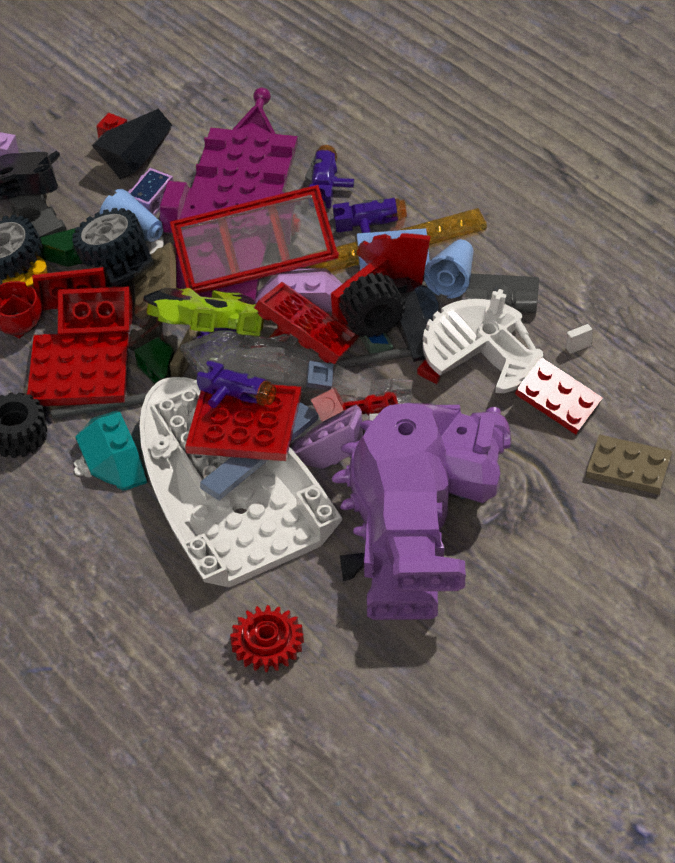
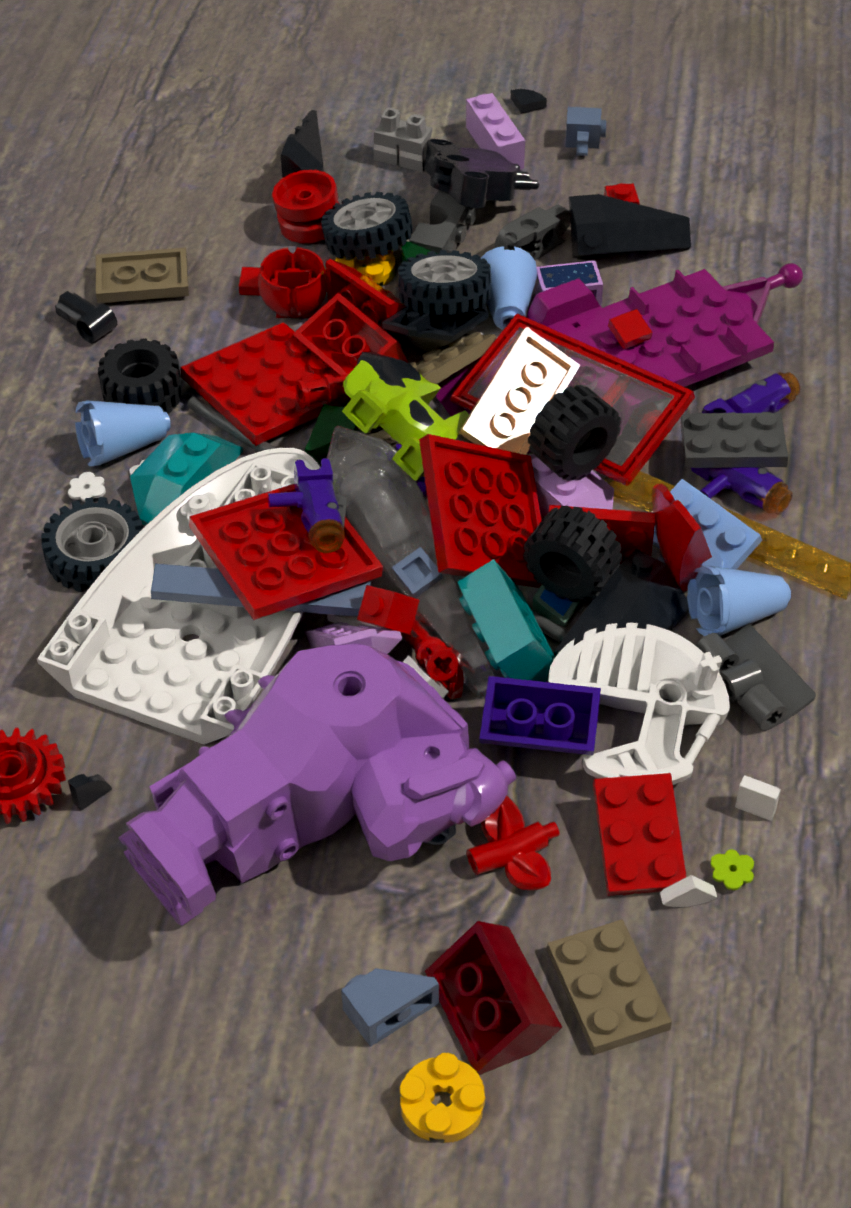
camera: 50 degrees right, 0 degrees up
none -> wheel [41,497,143,592]
none -> white plant [68,472,106,502]
none -> black tile [68,774,112,811]
none -> light blue cone [75,400,171,466]
none -> red pin [295,374,349,409]
none -> sand blue slope [341,968,439,1047]
none -> yellow plate [400,1053,485,1143]
none -> dark red slope [425,921,563,1075]
none -> teal brick [457,559,555,682]
none -> plate [459,327,580,455]
none -> red plant [466,796,560,890]
none -> dark purple slope [479,676,601,755]
none -> dark grey piece [495,204,570,261]
none -> black tyre [528,385,621,480]
none -> sand blue brick [565,107,607,156]
none -> red tile [608,309,653,350]
none -> white tile [660,875,717,907]
none -> dark grey plate [680,412,788,468]
none -> lime plant [710,849,754,891]

